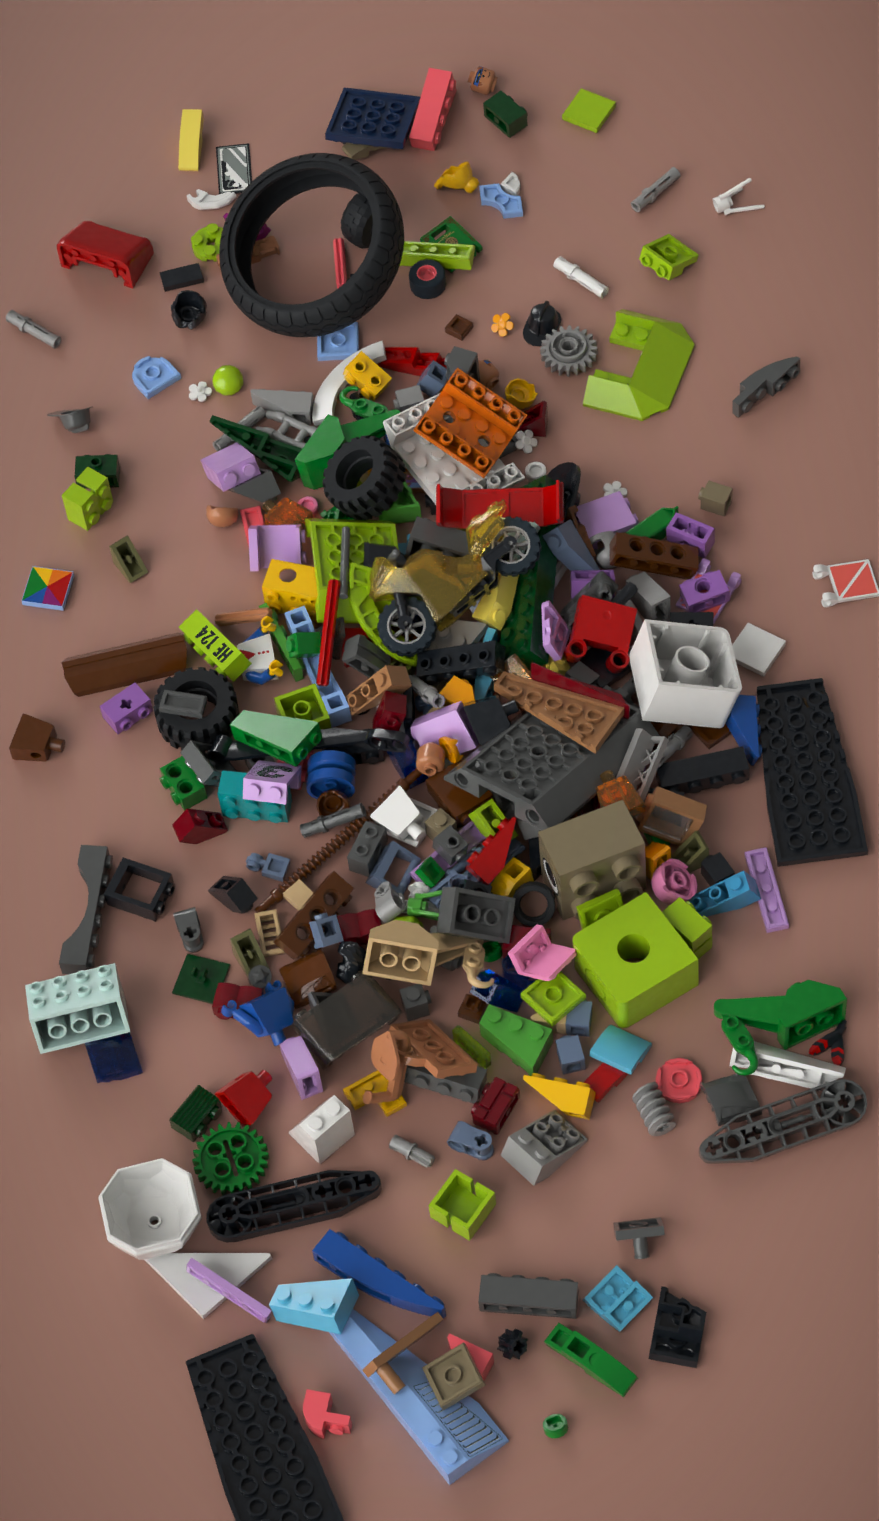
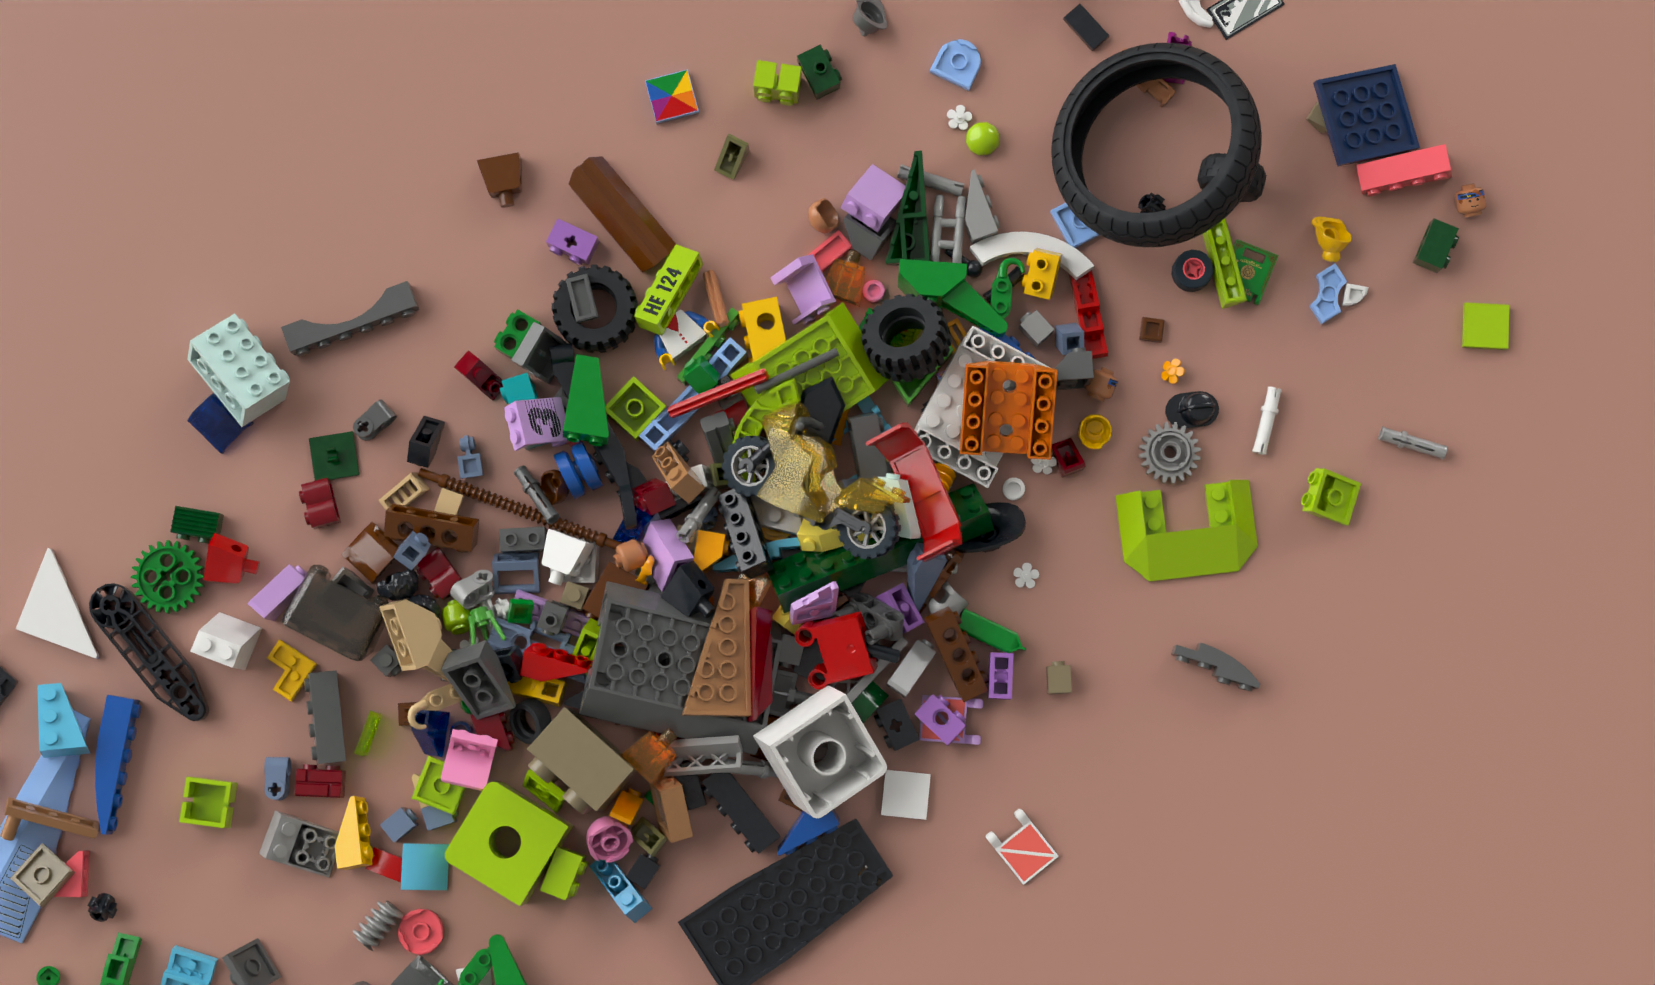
camera: 60 degrees right, 25 degrees up
white rock [98,1158,202,1260] -> none
black window [104,857,175,922] -> none
black hair [171,290,207,329] -> none
lavender tile [186,1258,272,1323] -> none
lime plate [191,223,223,262] -> none
blue torso [221,980,294,1046] -> none
olive slope [230,928,270,977] -> none
dark grey tile [248,965,272,988] -> none
coral axle [333,238,347,289] -> none
nougat plate [363,1019,478,1104] -> none
light grey axle [389,1135,435,1168] -> none
dark grey brick [478,1273,579,1319] -> none
bright green wedge [479,1004,553,1076] -> none
lavender panel [576,491,639,550] -> none
white plant [712,178,765,216] -> none
lavender tile [744,847,789,933] -> none

